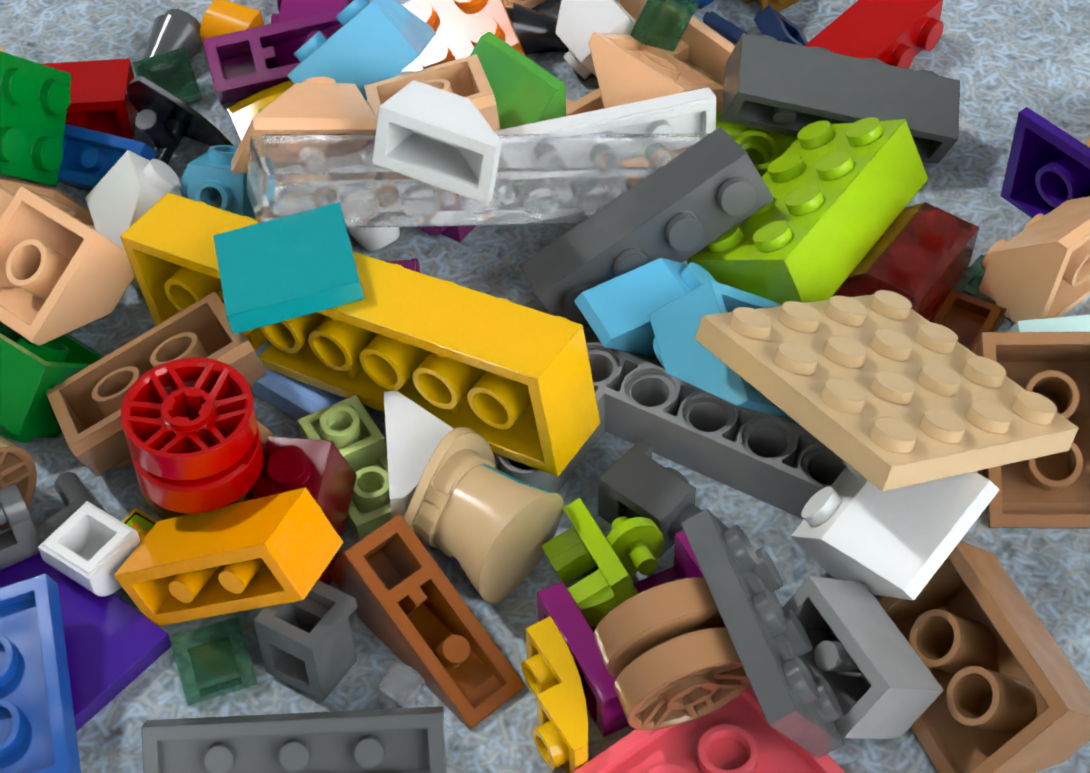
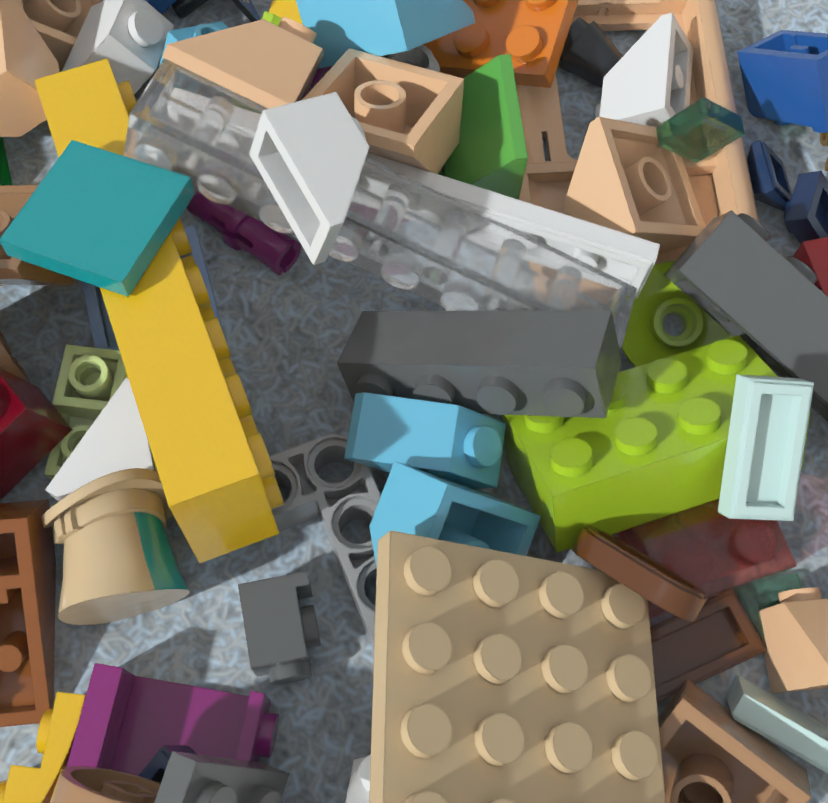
camera: 30 degrees right, 20 degrees up
lime hips [541,498,664,629] -> none
none -> reddish brown tile [571,525,708,622]
none -> light aqua tile [718,374,814,521]

